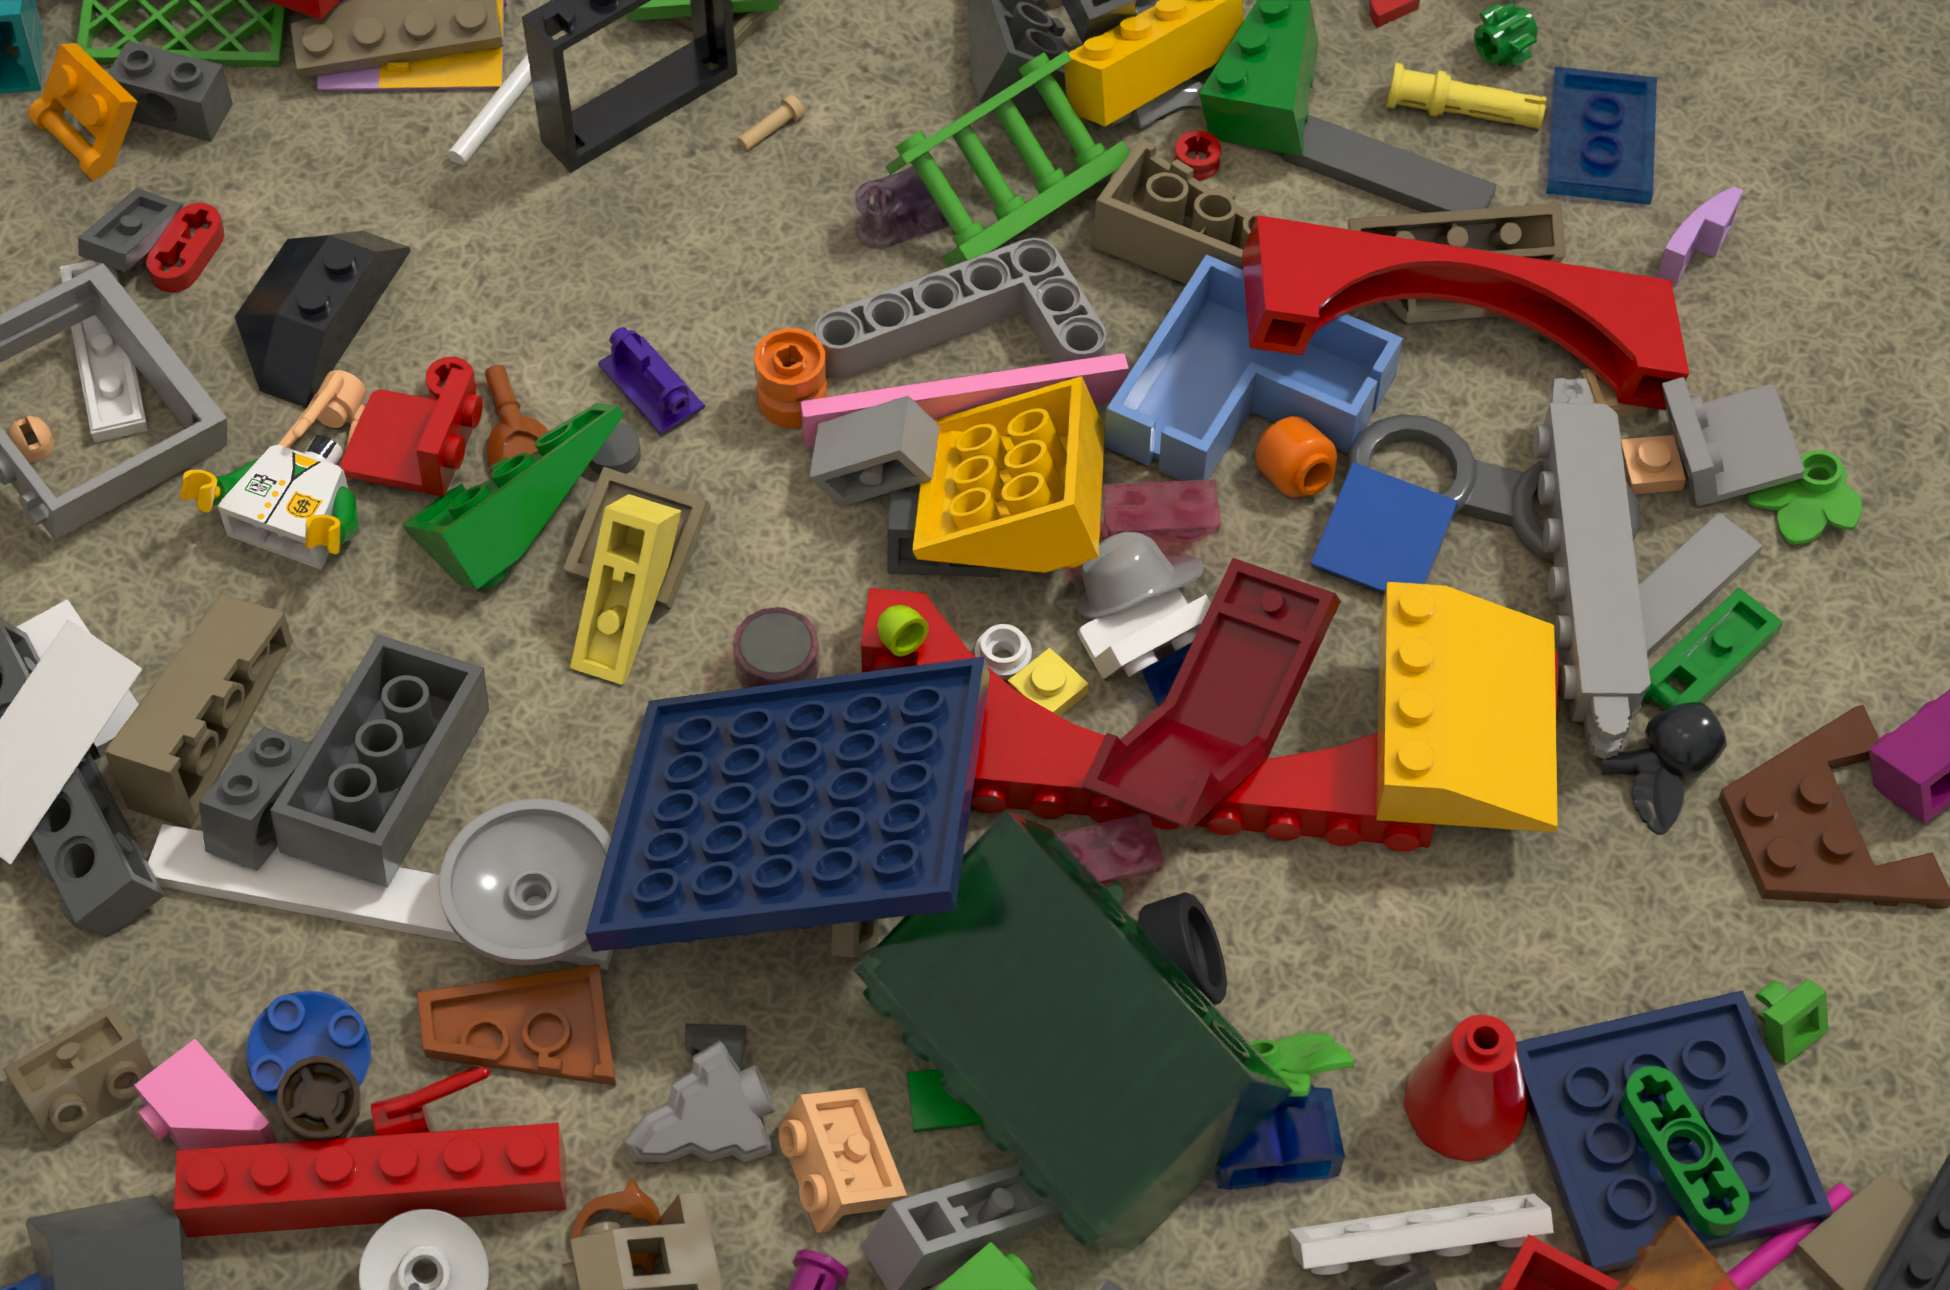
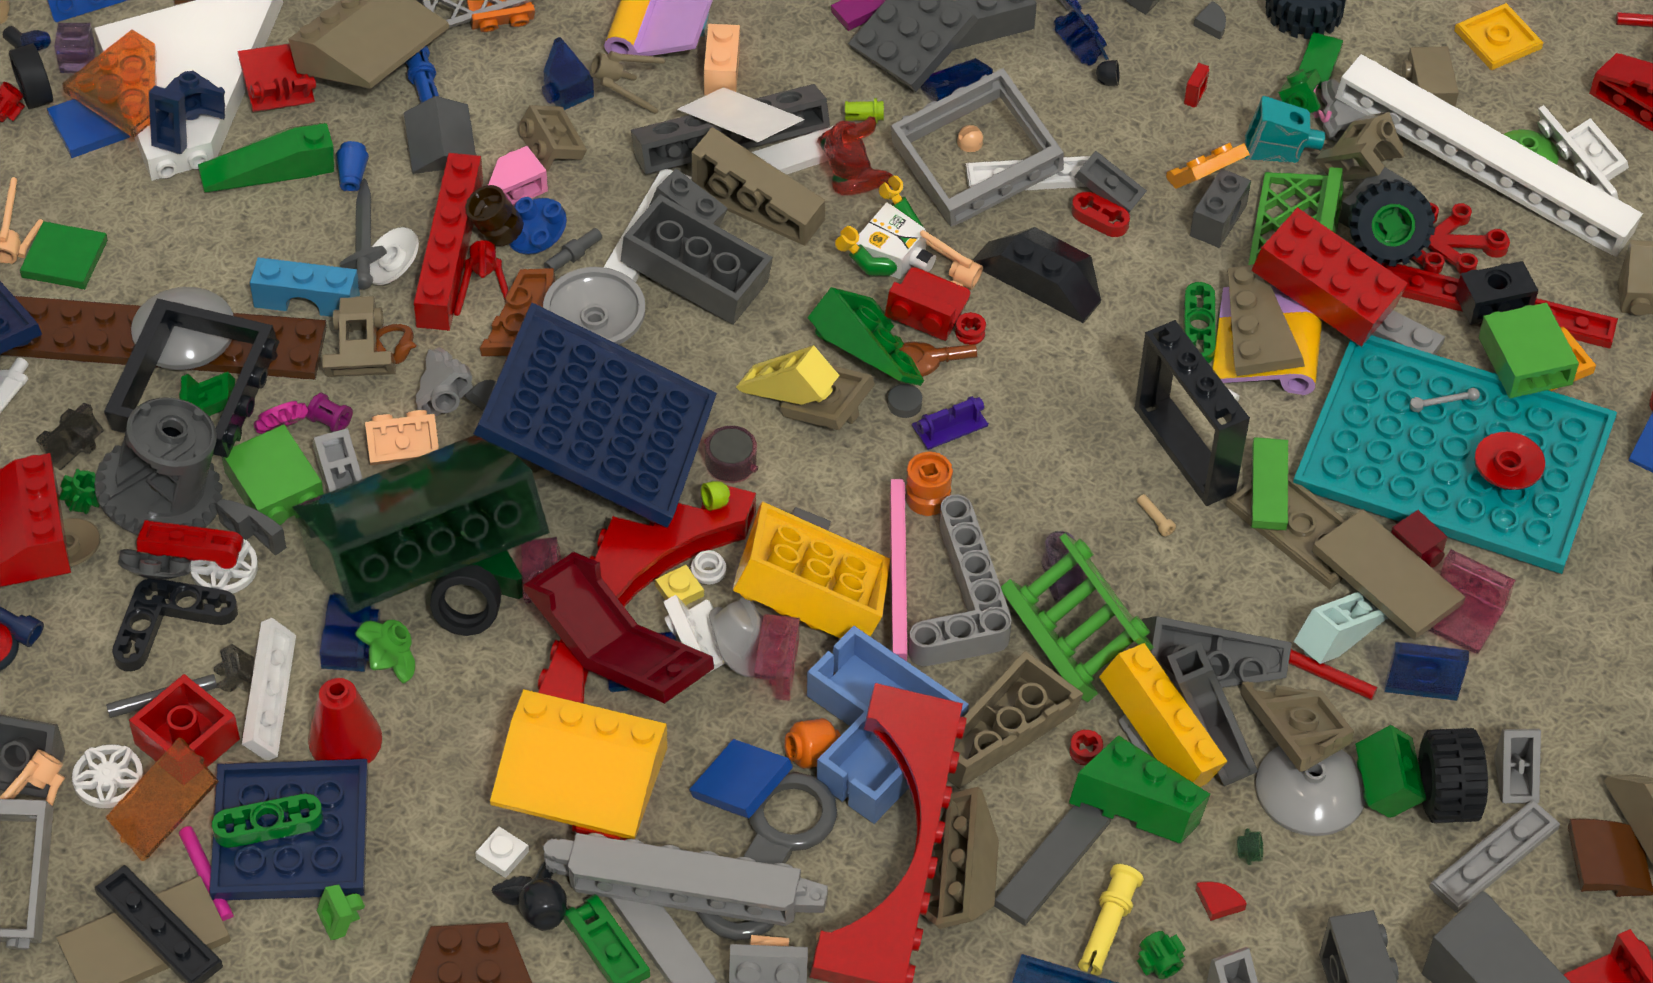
camera: 100 degrees right, 5 degrees down
light grey brick [809,396,940,505] -> none
none -> white plate [475,826,529,878]
none -> dark grey bar [544,228,602,272]
none -> clear red hair [817,117,893,195]
none -> green beam [1184,282,1216,364]

